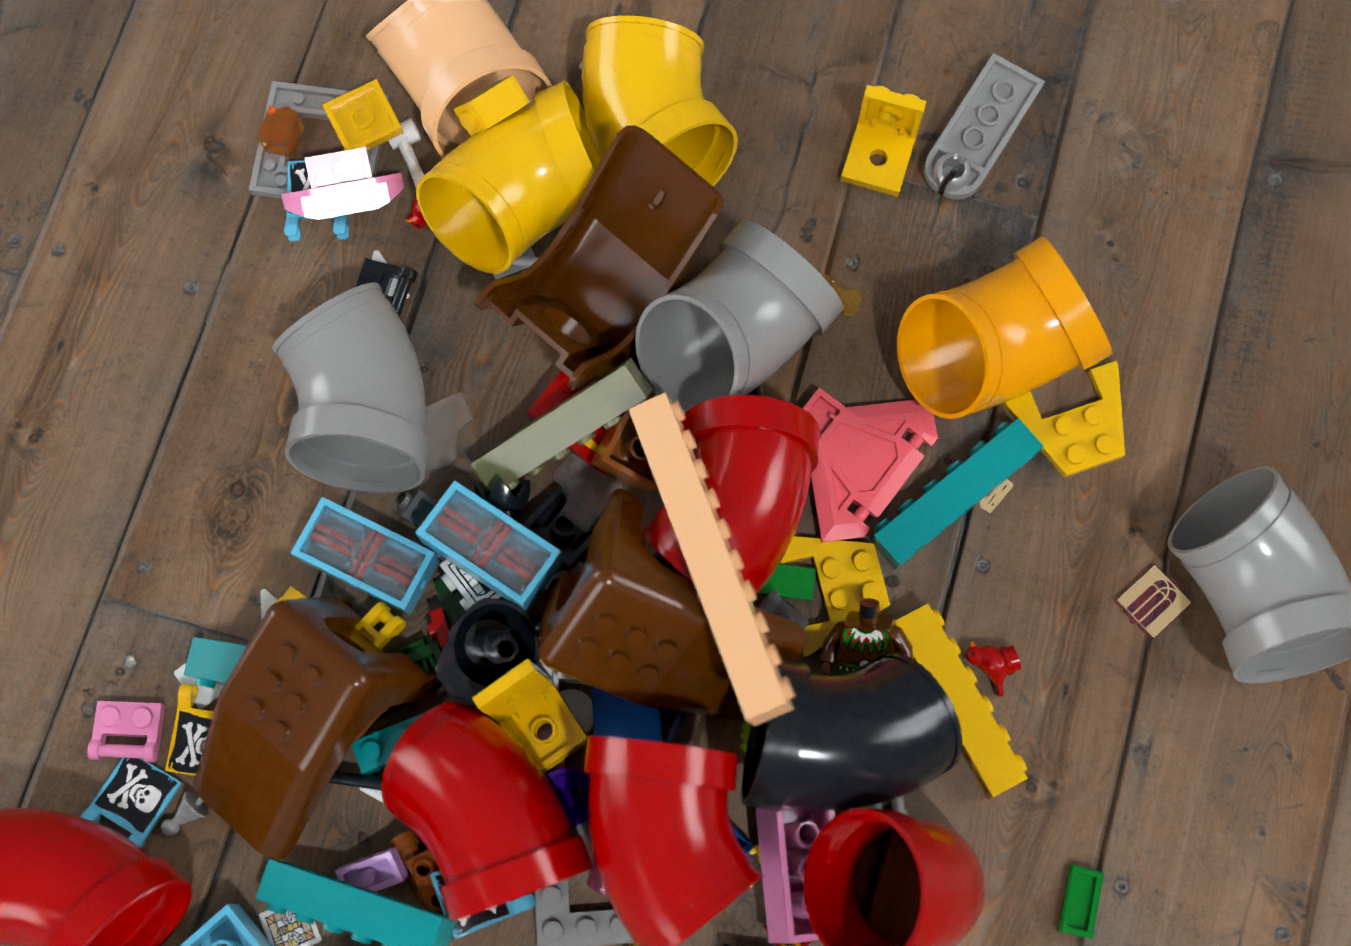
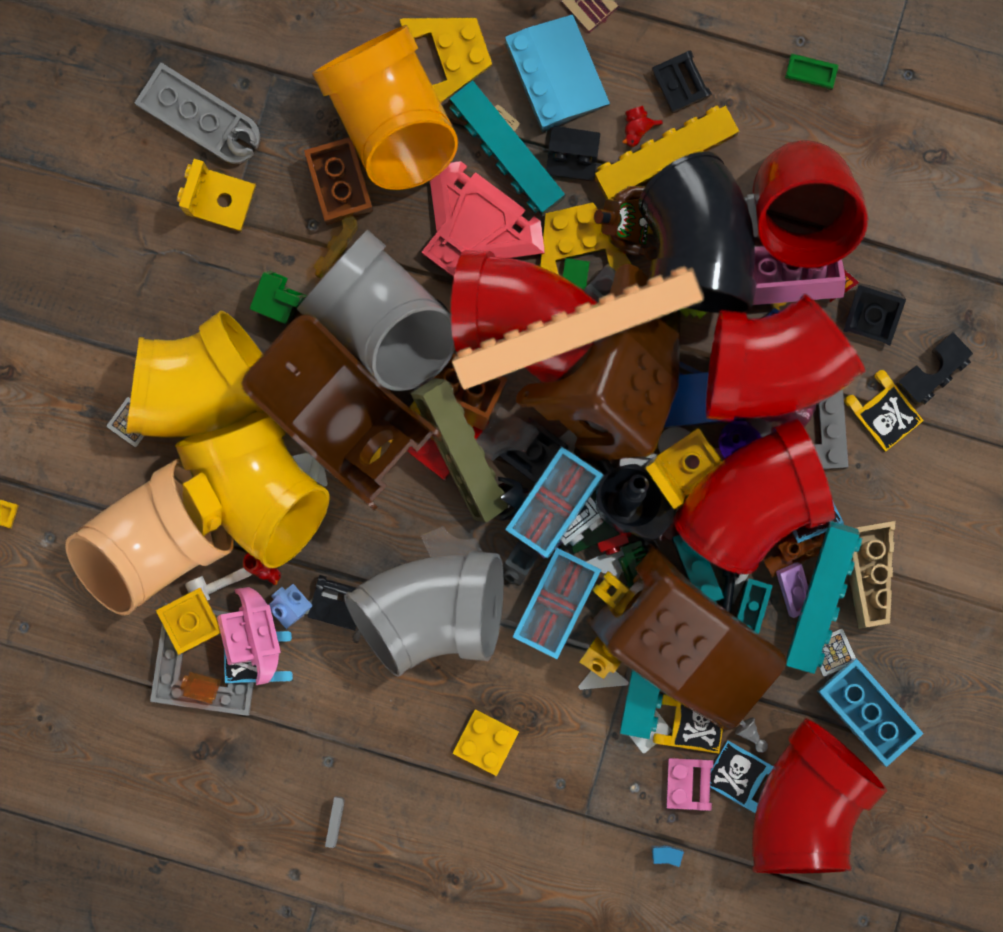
camera: 90 degrees left, 10 degrees up
none -> green plate [250,271,308,324]
none -> light blue brick [269,584,312,629]
none -> dark orange brick [304,137,374,225]
none -> light grey tile [325,796,345,848]
none -> yellow plate [452,709,519,776]
none -> medium azure slope [505,15,610,132]
none -> black bracket [546,126,600,181]
none -> white sticker [586,547,624,578]
none -> black plate [651,50,712,113]
none -> dark azure piece [652,845,684,867]
none -> teal brick [736,578,773,634]

